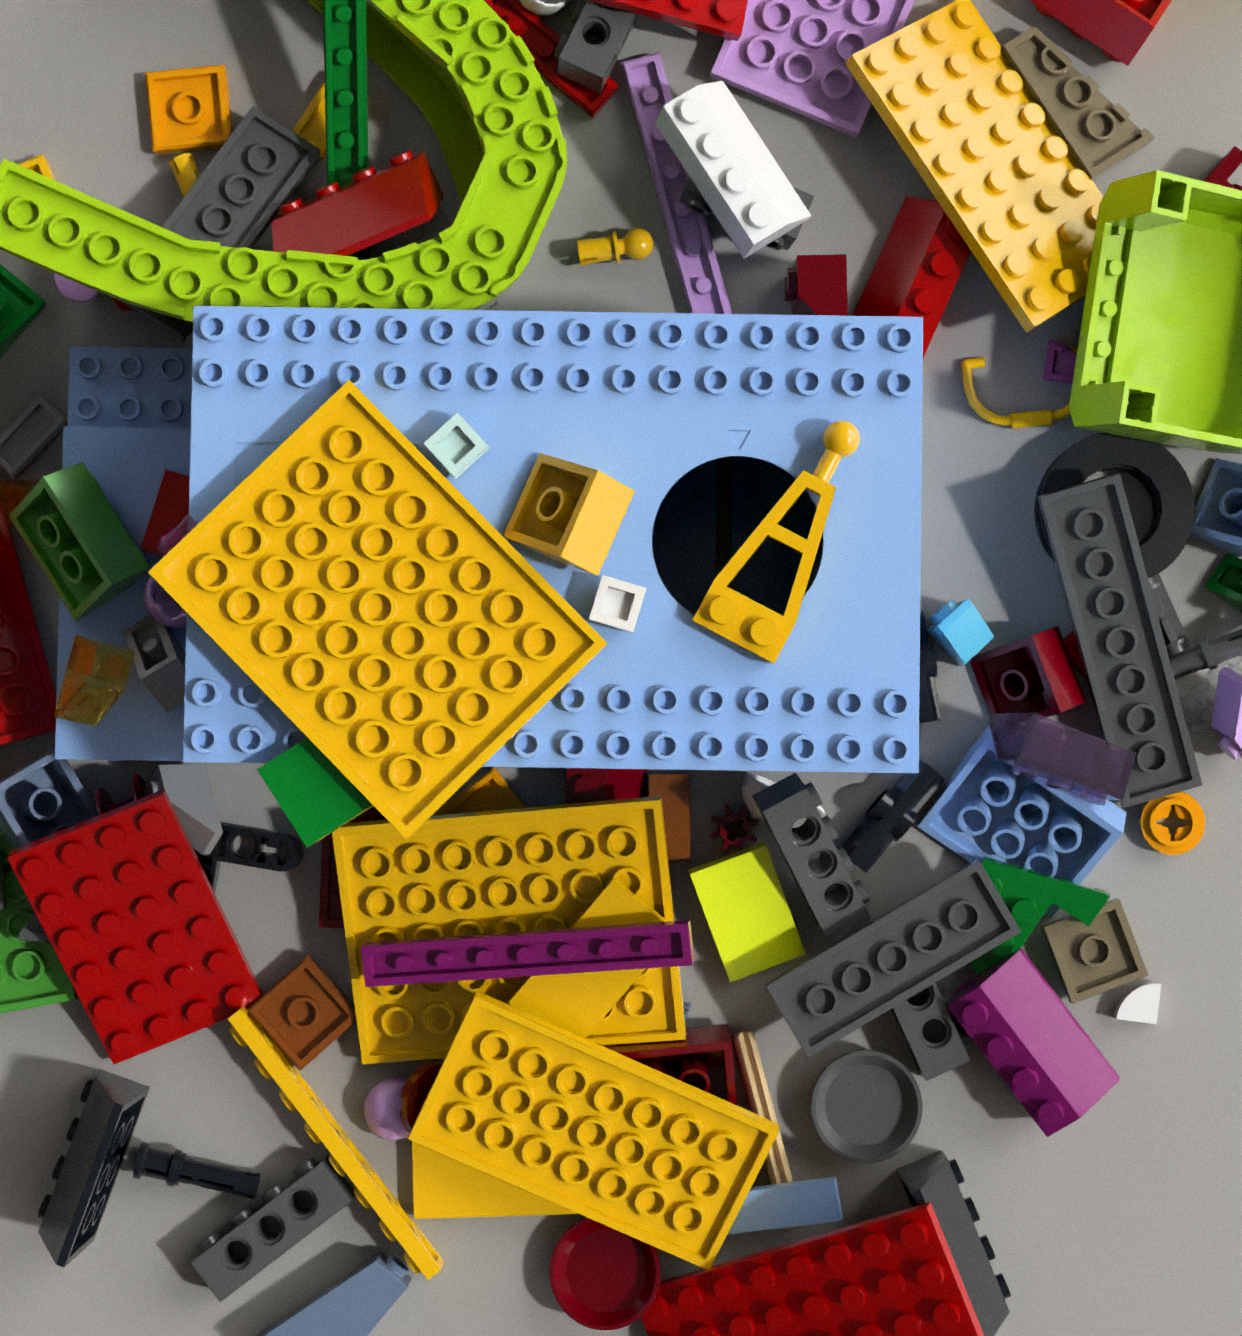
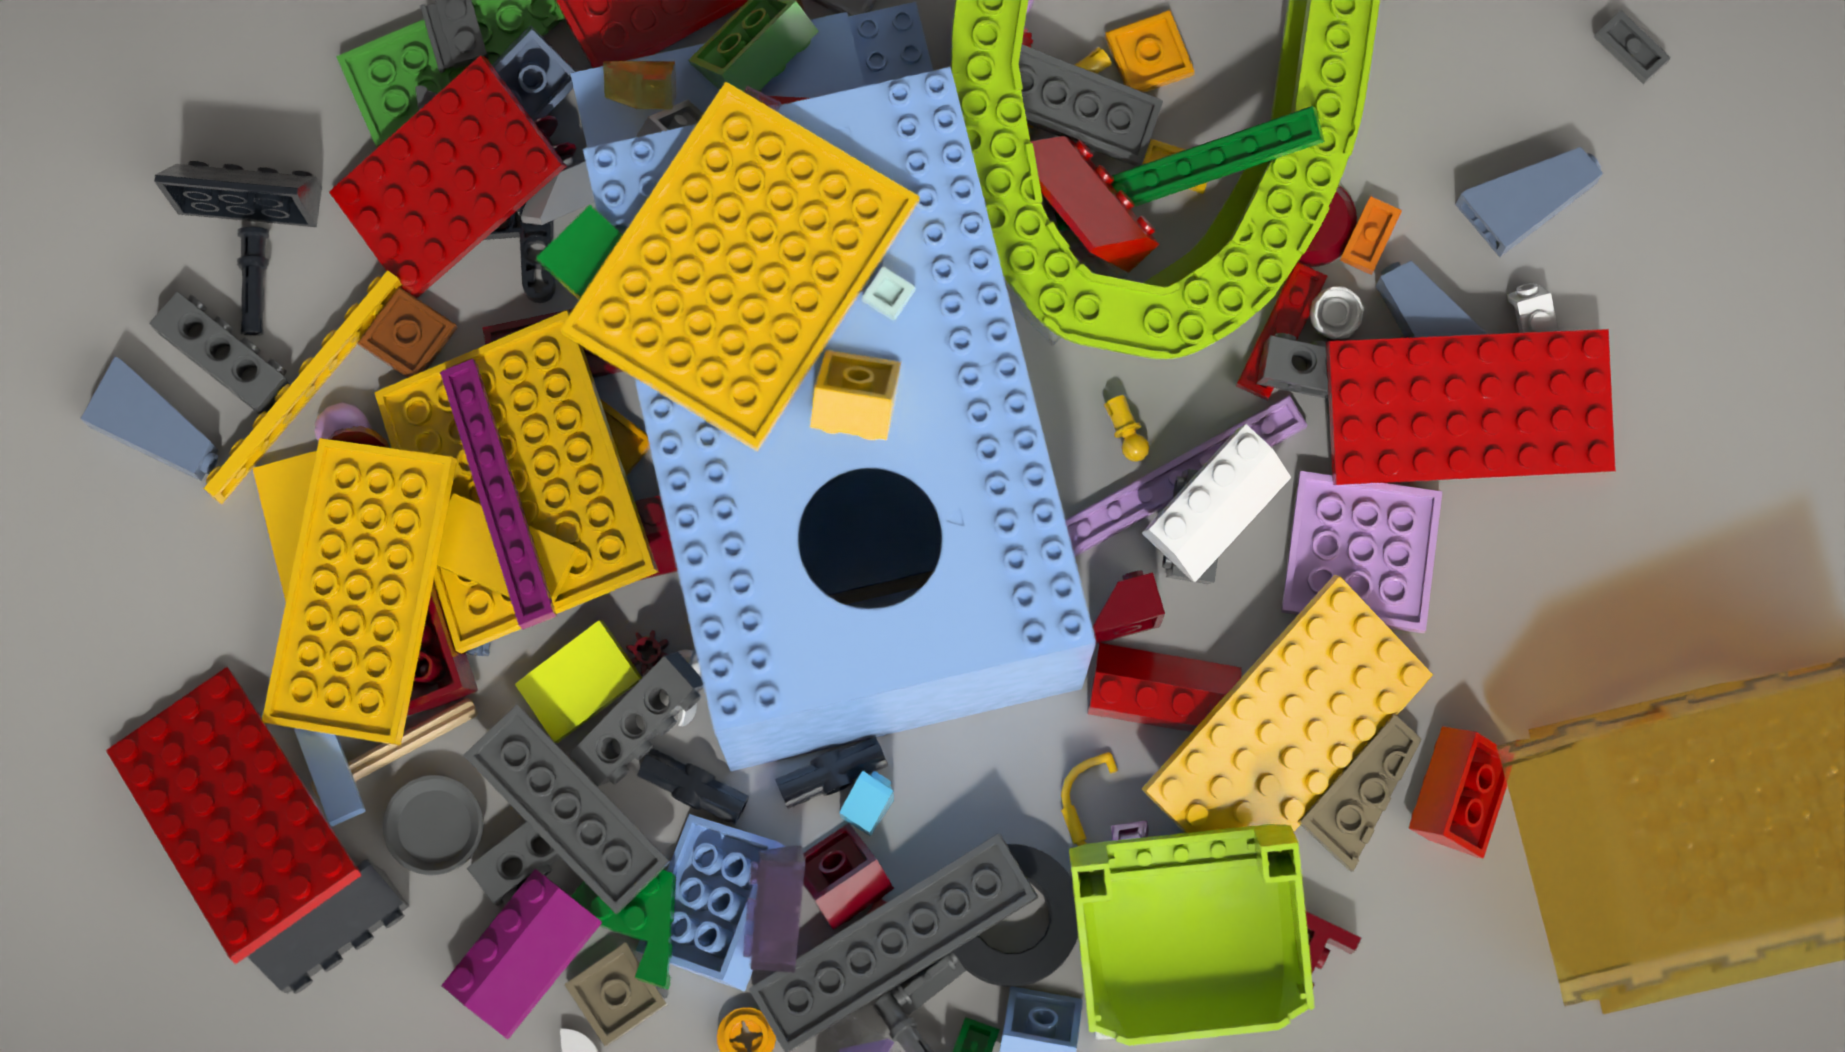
camera: 75 degrees right, 10 degrees down
dark red piece [549,1218,661,1330] -> none
white plate [589,575,647,633] -> none
dark orange slope [649,774,690,861] -> none
yellow plate [692,420,860,664] -> none

